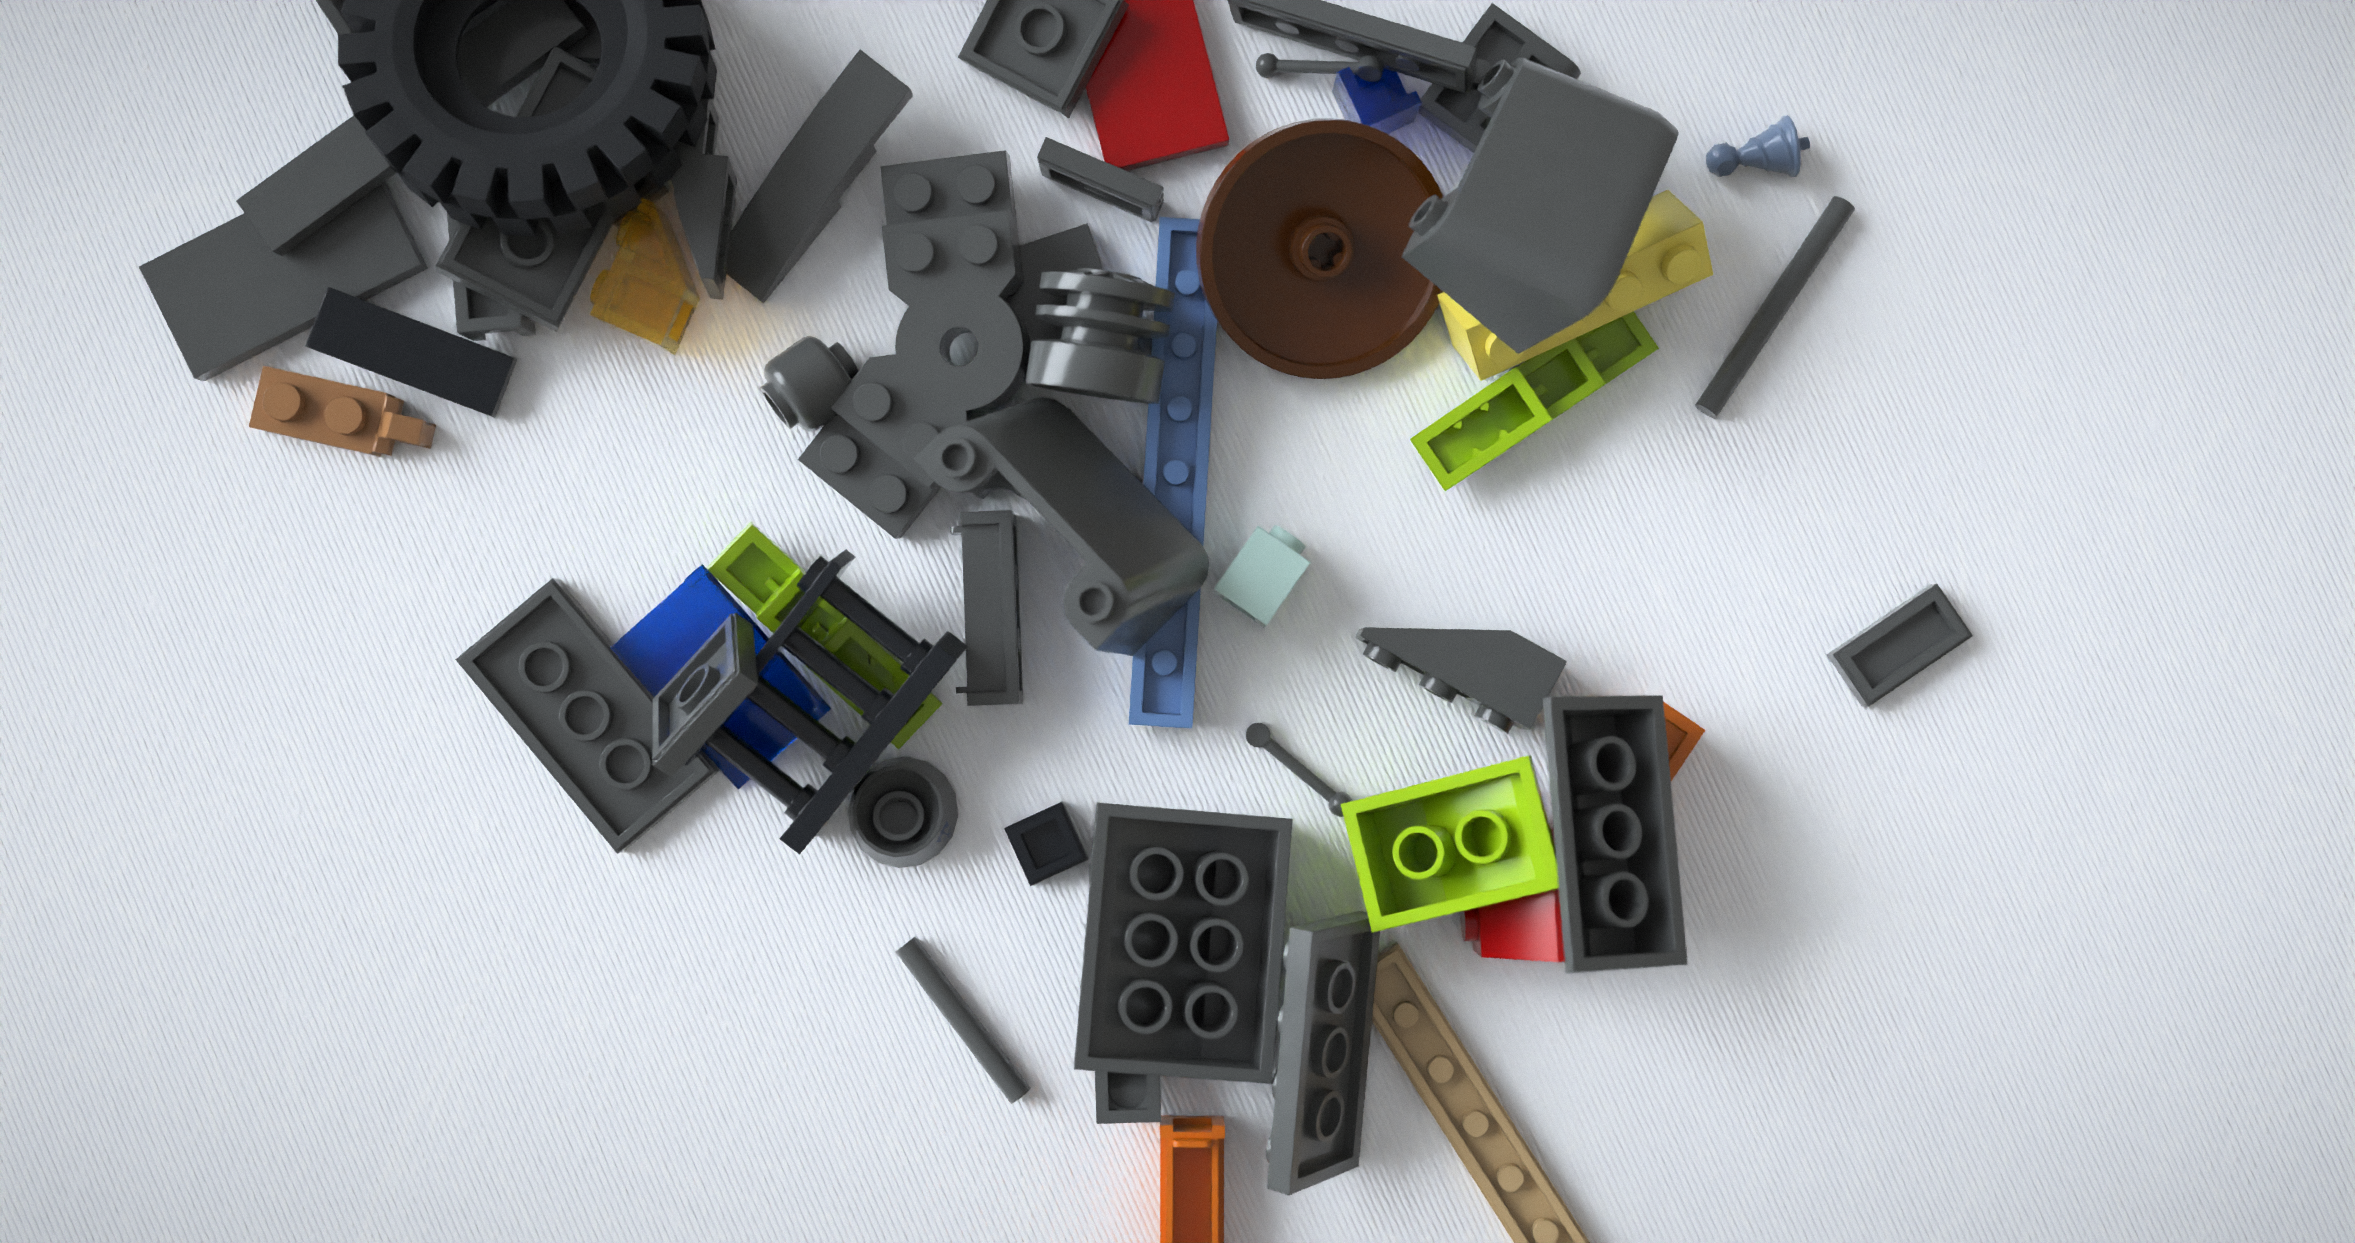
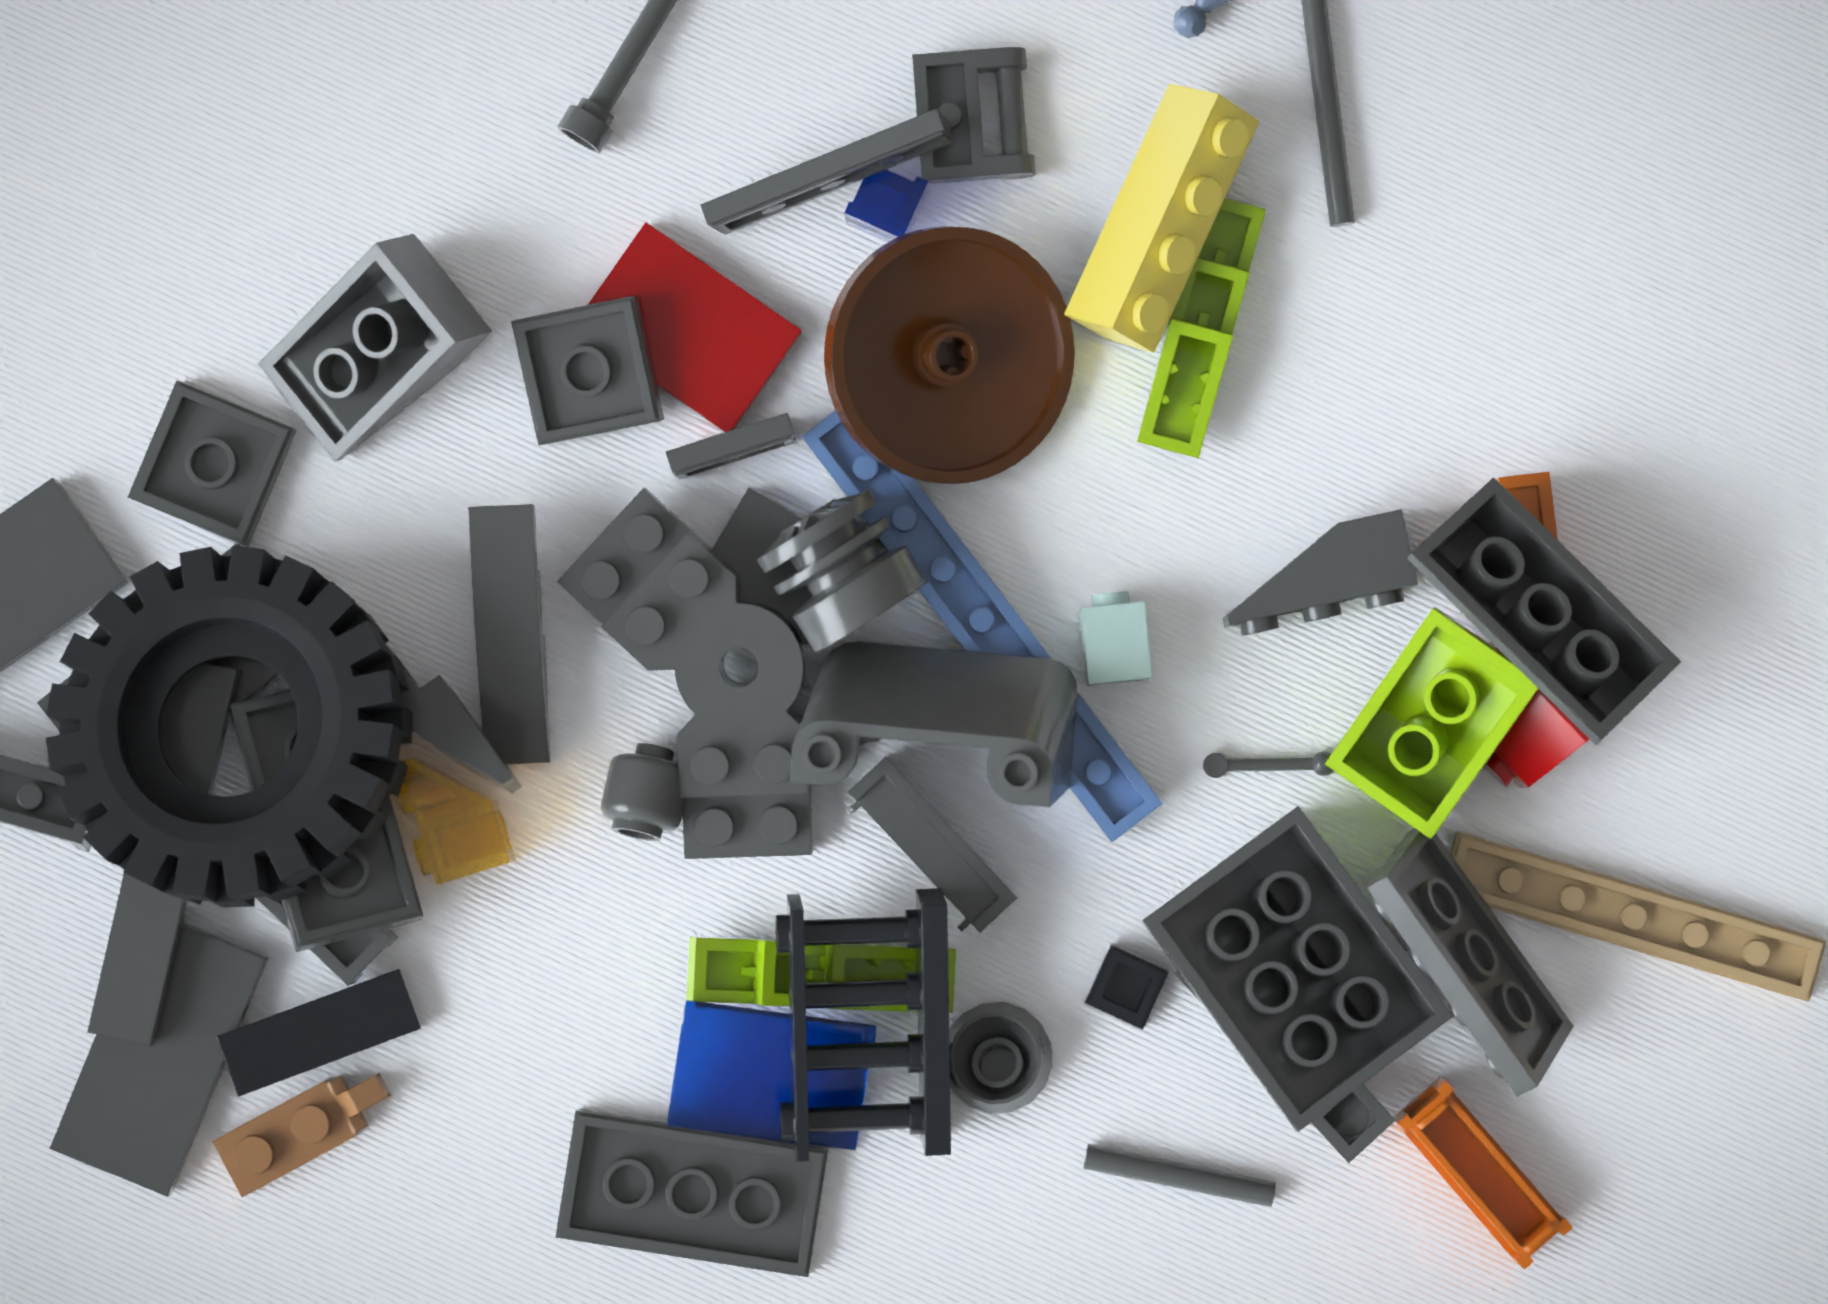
camera: 40 degrees left, 0 degrees up
dark grey tile [652,612,758,778] -> none
dark grey hinge [1256,53,1384,82] -> none
dark grey windscreen [1401,57,1679,354] -> none
dark grey tile [1826,583,1973,707] -> none

